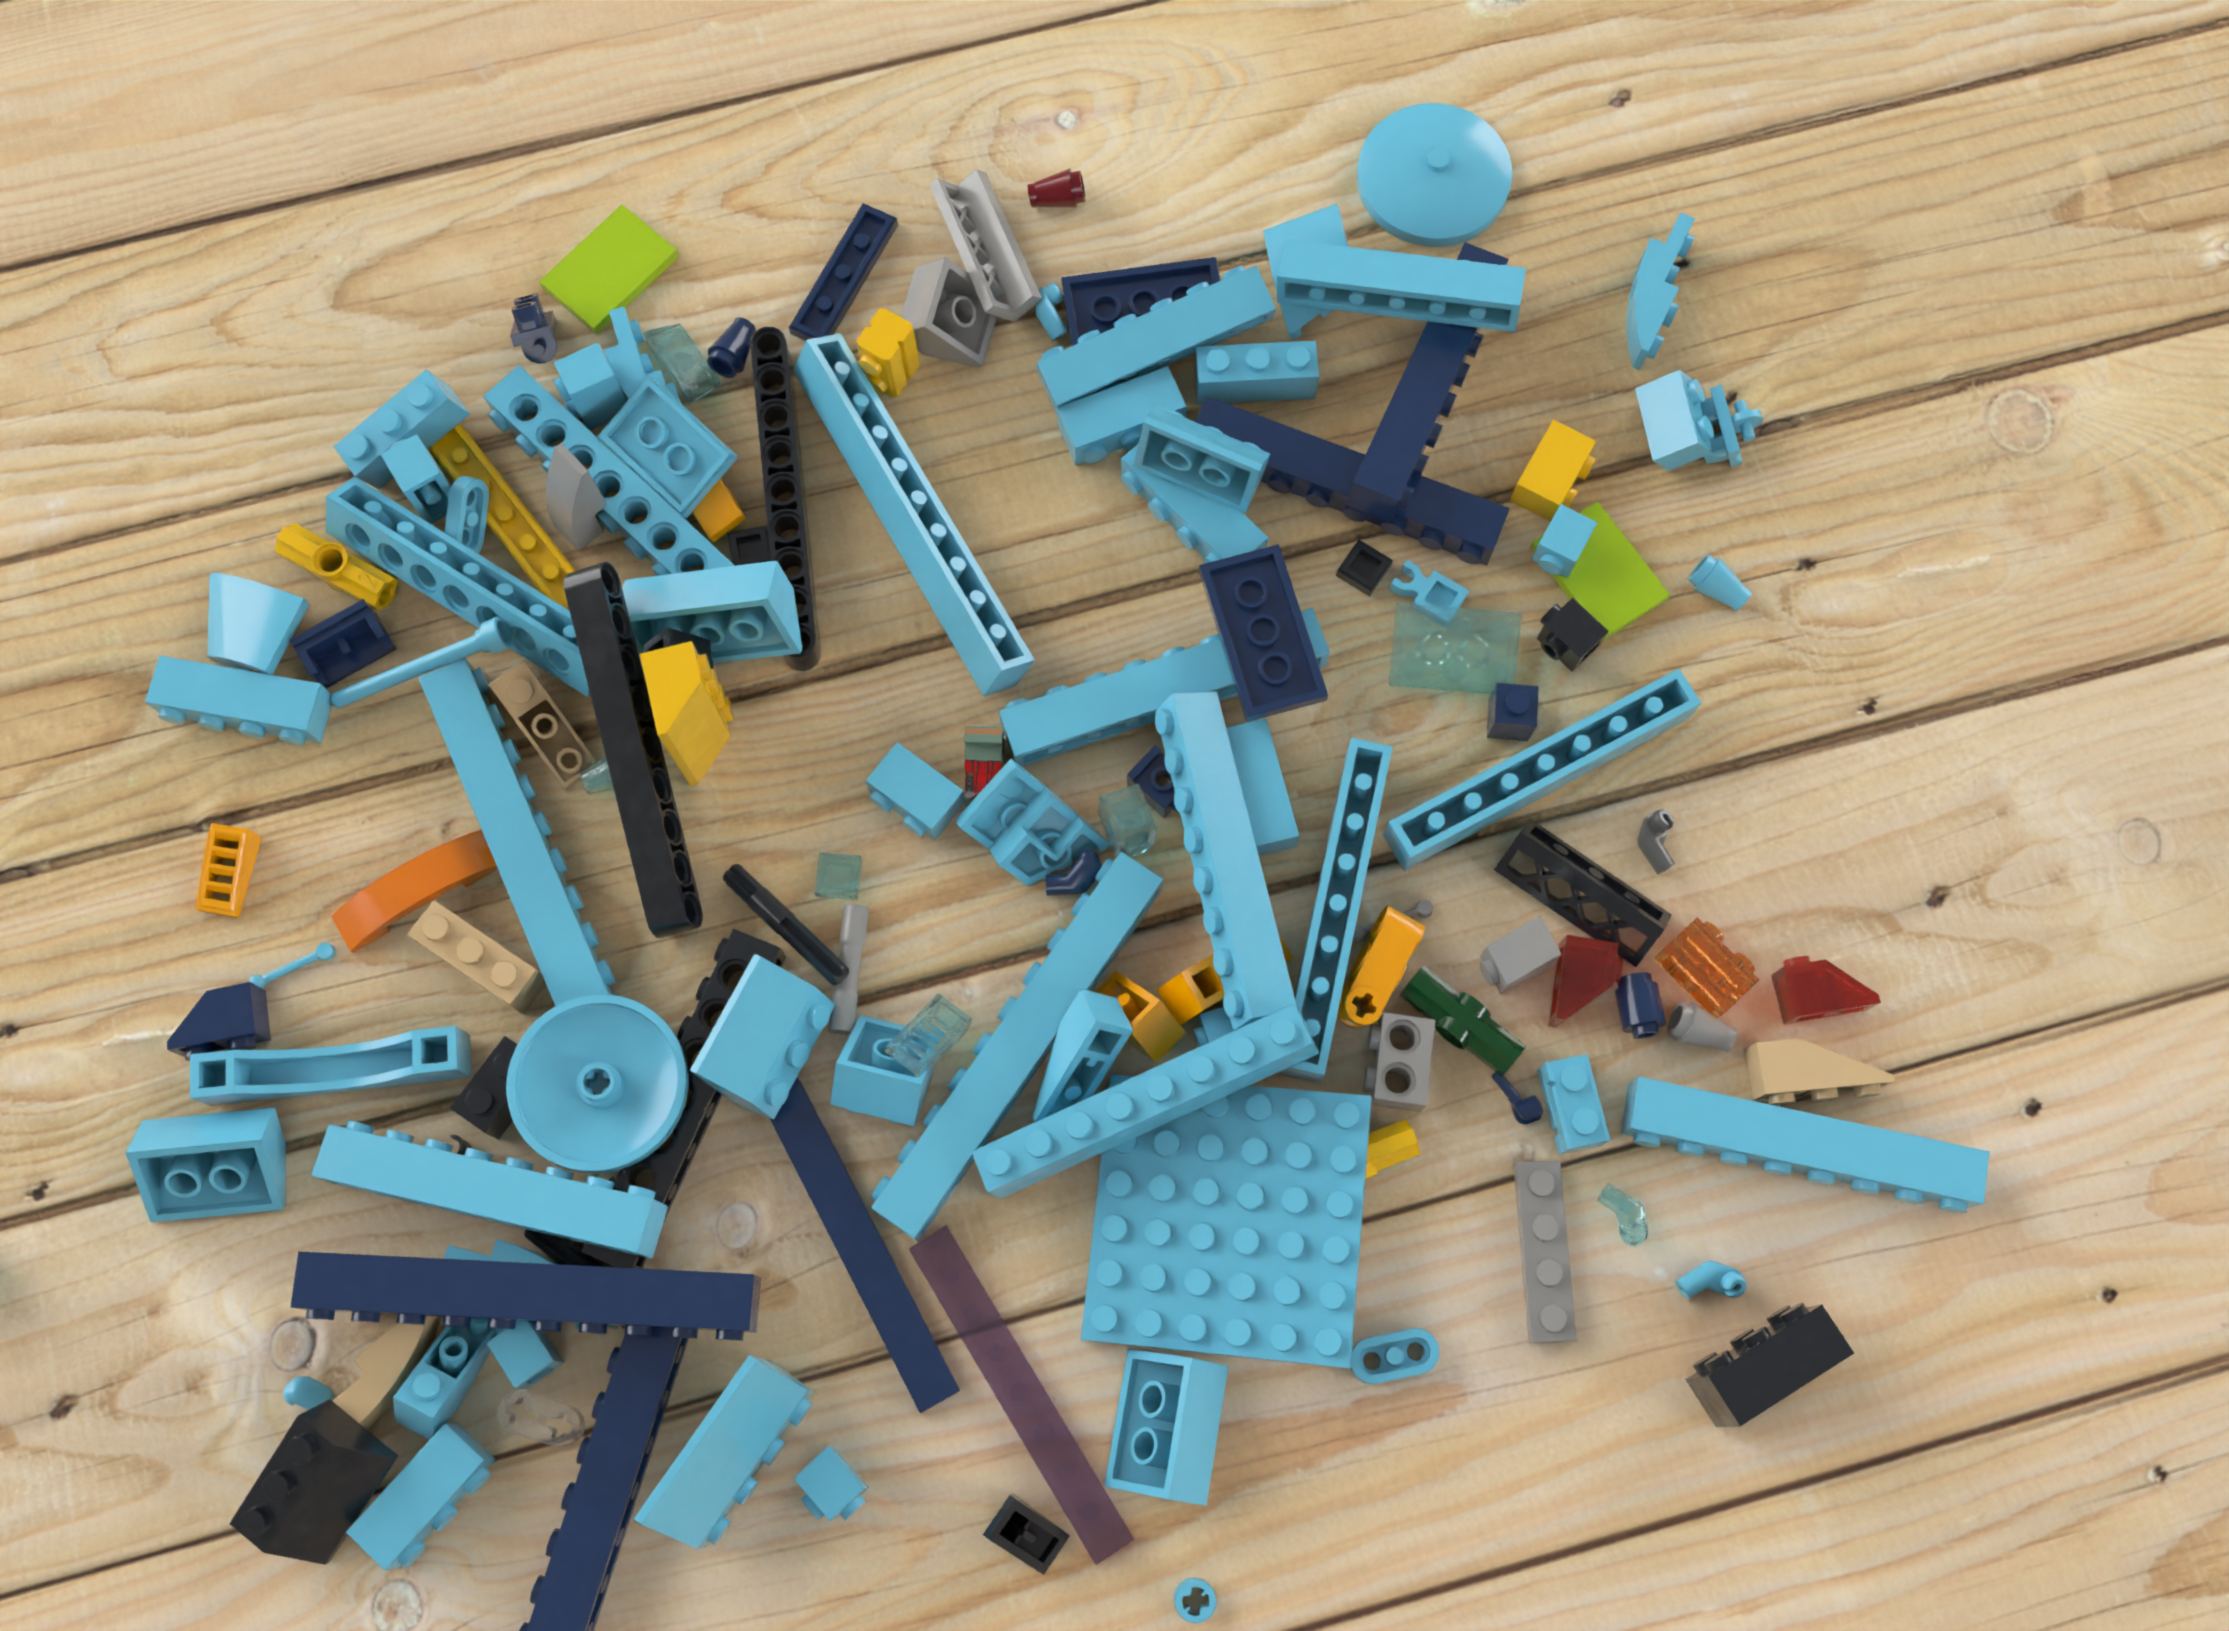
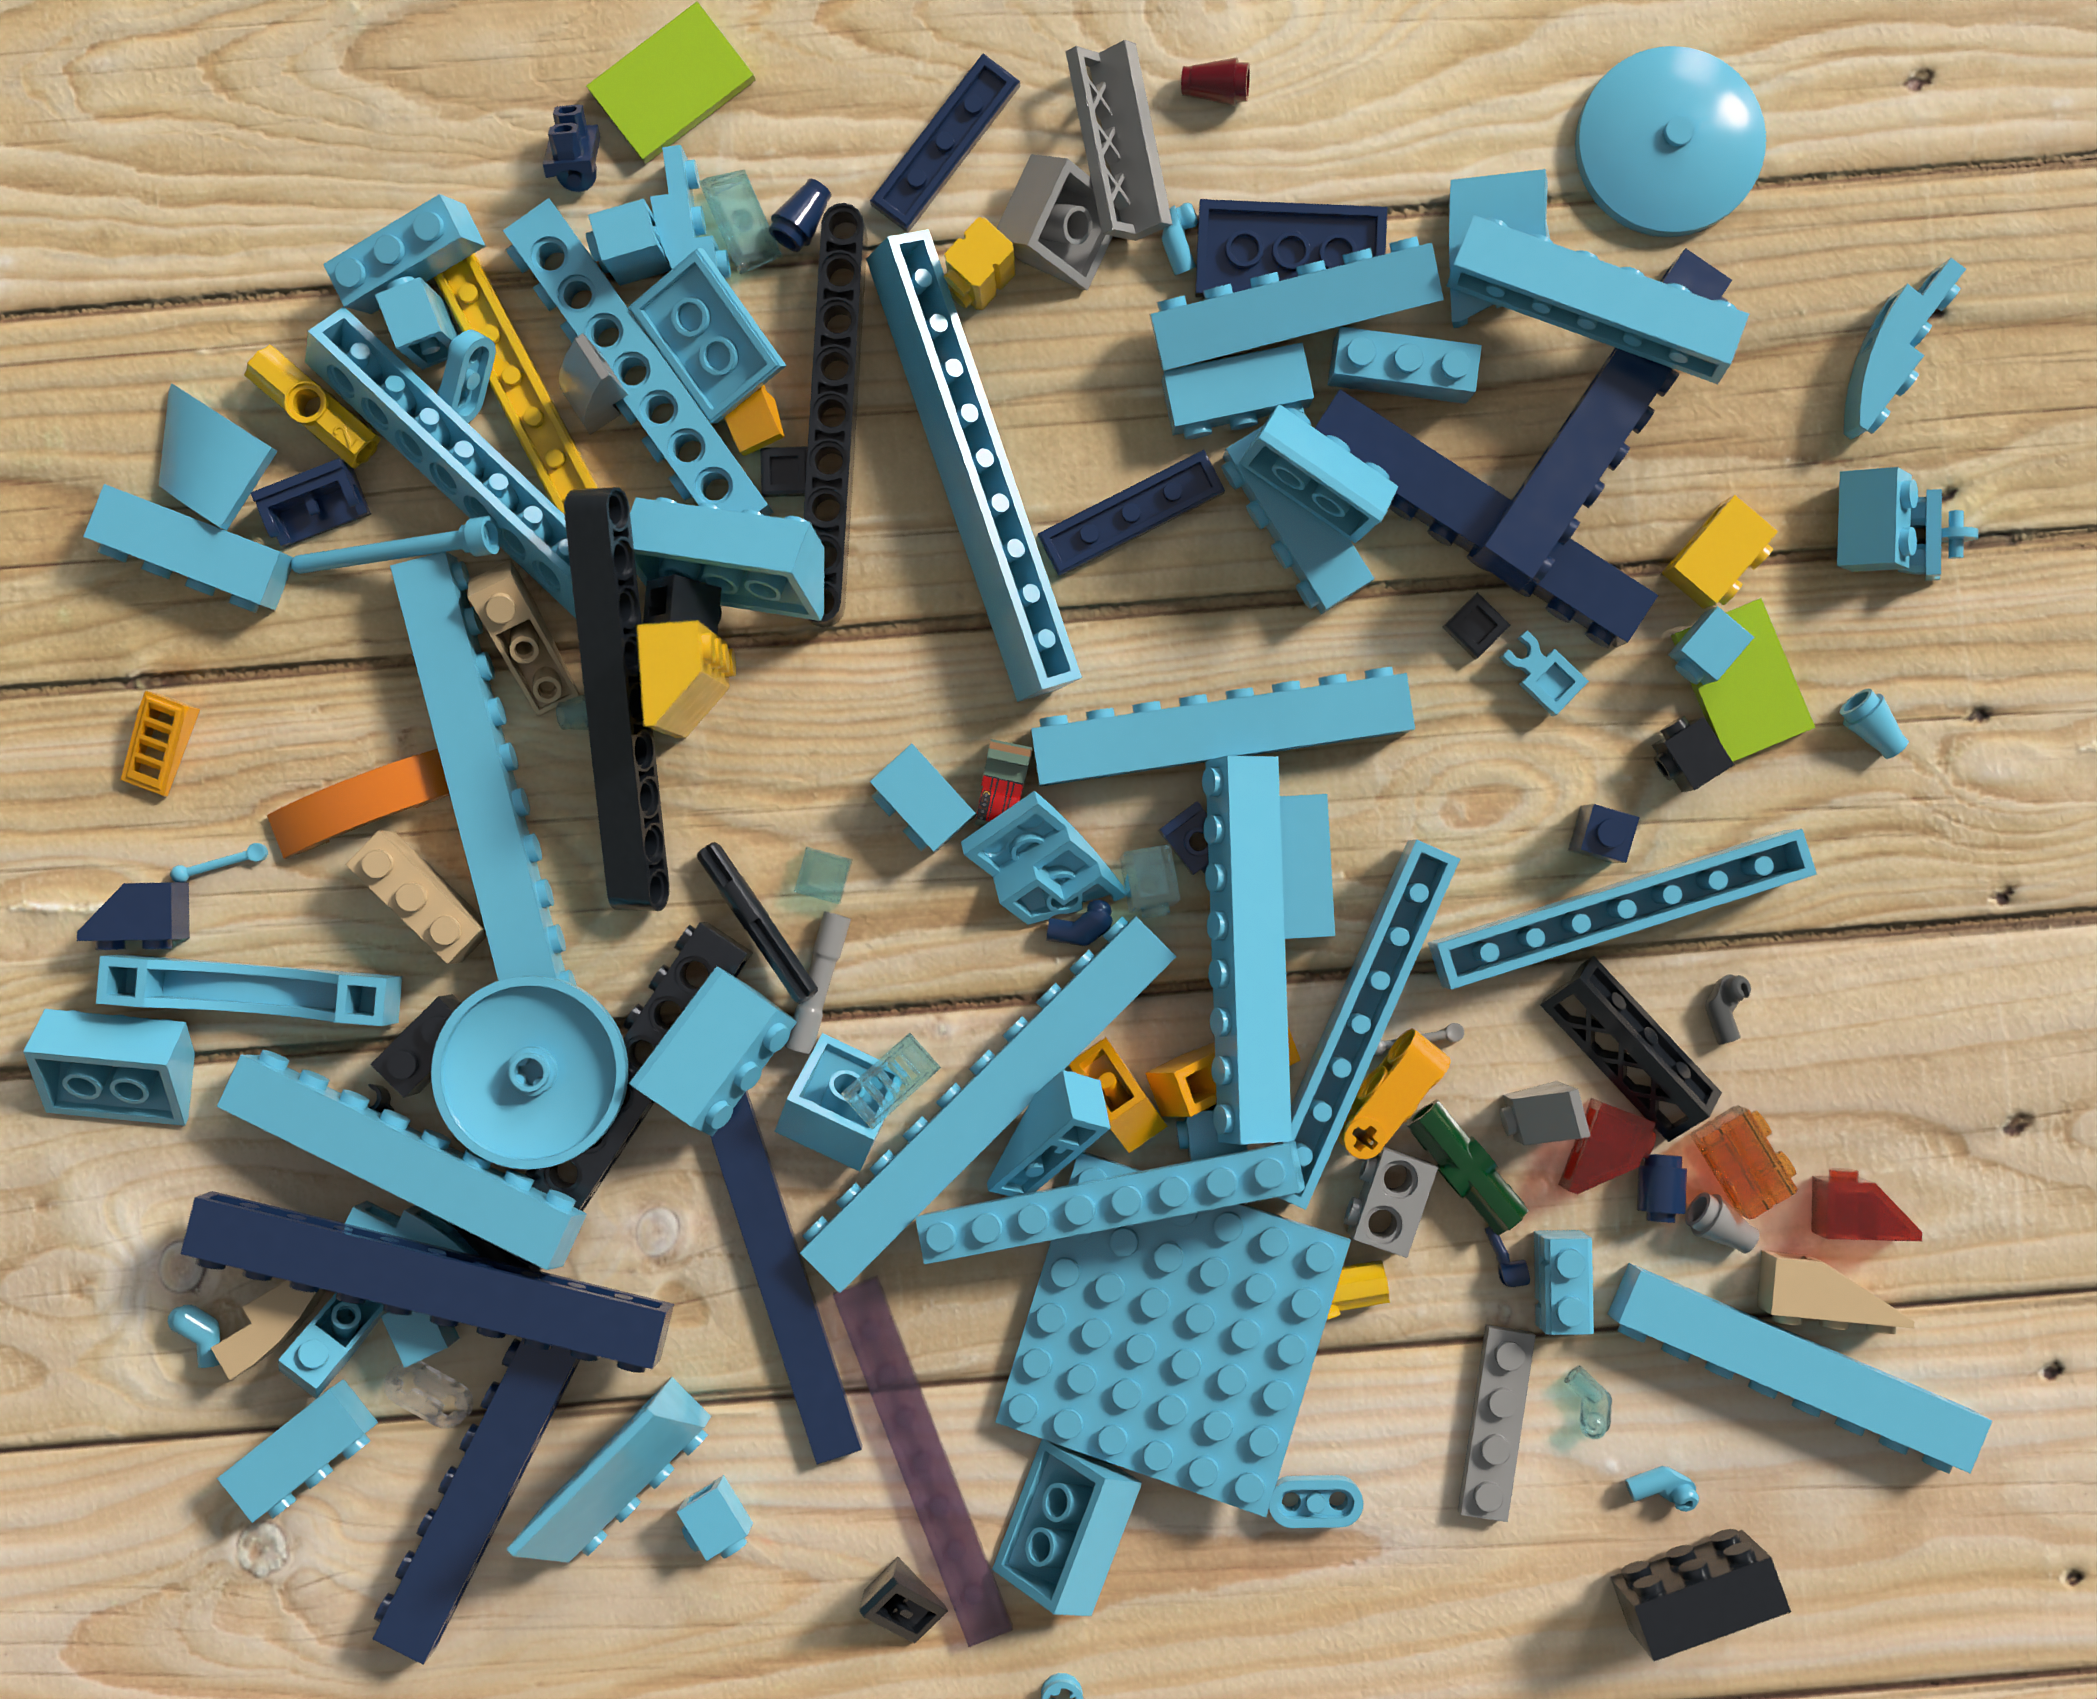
camera: 15 degrees right, 15 degrees up
black slope [229,1399,398,1565] -> none
dark blue plate [1199,544,1328,722] -> none
clear light blue plate [1389,603,1522,694] -> none
none -> dark blue tile [1037,450,1225,578]

